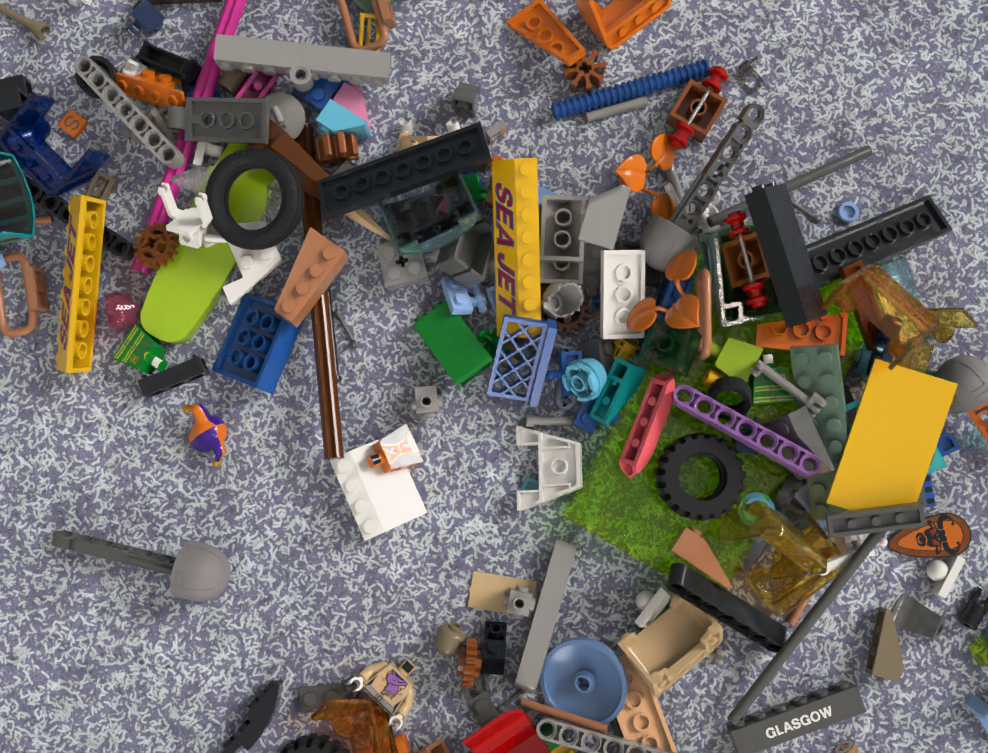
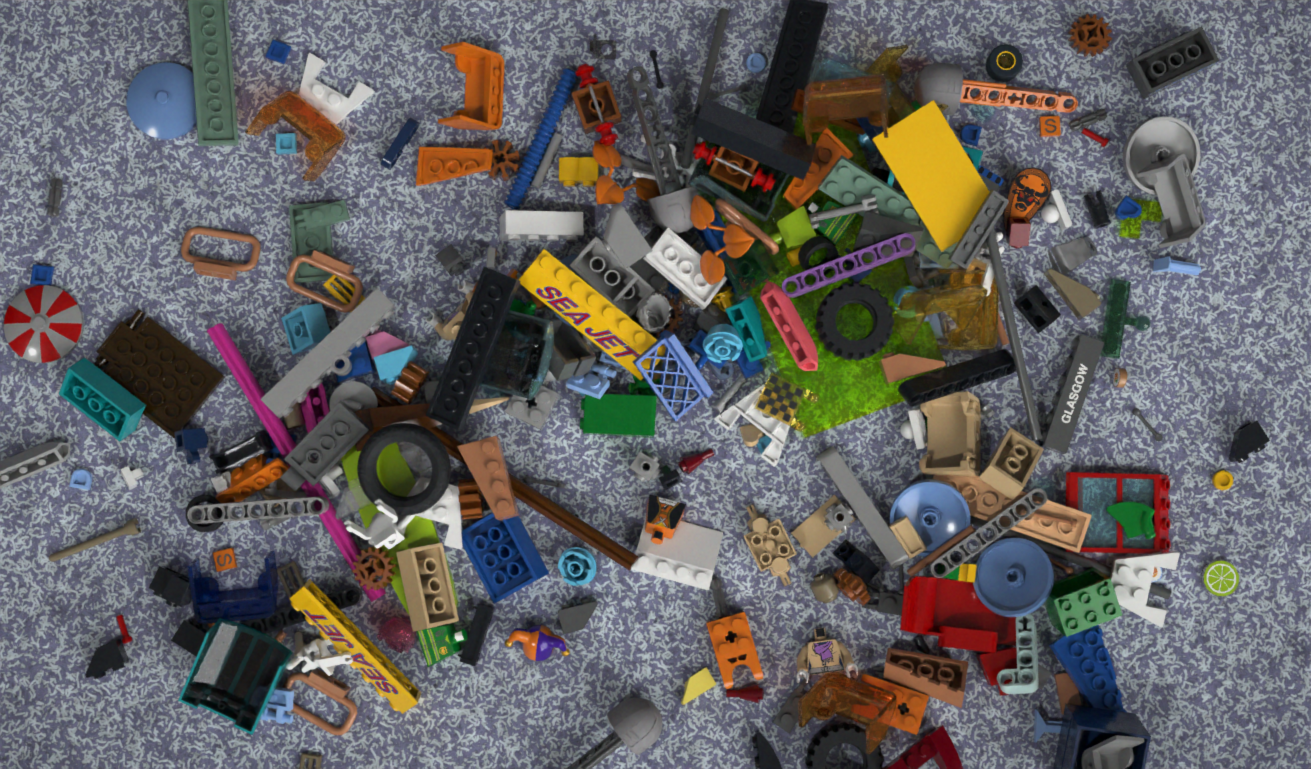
camera: 55 degrees left, 0 degrees up
none -> medium azure slope [281,303,331,355]
none -> white piece [286,632,353,676]
none -> tan slope [396,543,459,632]
none -> dark orange gear [458,478,484,520]
none -> white wedge [500,210,584,242]
none -> medium azure cone [558,547,596,586]
none -> dark grey slope [558,598,598,634]
none -> yellow brick [559,157,599,187]
none -> black hinge [650,50,664,89]
none -> black tile [659,465,682,490]
none -> dark red cone [678,448,714,475]
none -> light yellow slope [681,667,716,705]
none -> orange brick [706,611,763,689]
none -> flat silver axle [711,578,728,617]
none -> dark red cone [726,684,764,704]
none -> tan tile [740,424,764,447]
none -> tan piece [743,504,797,586]
none -> clear yellow flag [755,372,820,432]
none -> tan tile [889,515,927,559]
none -> tan brick [979,427,1044,500]
none -> brick [1006,217,1031,248]
none -> black brick [1014,285,1061,333]
none -> clear green plate [1100,279,1151,359]

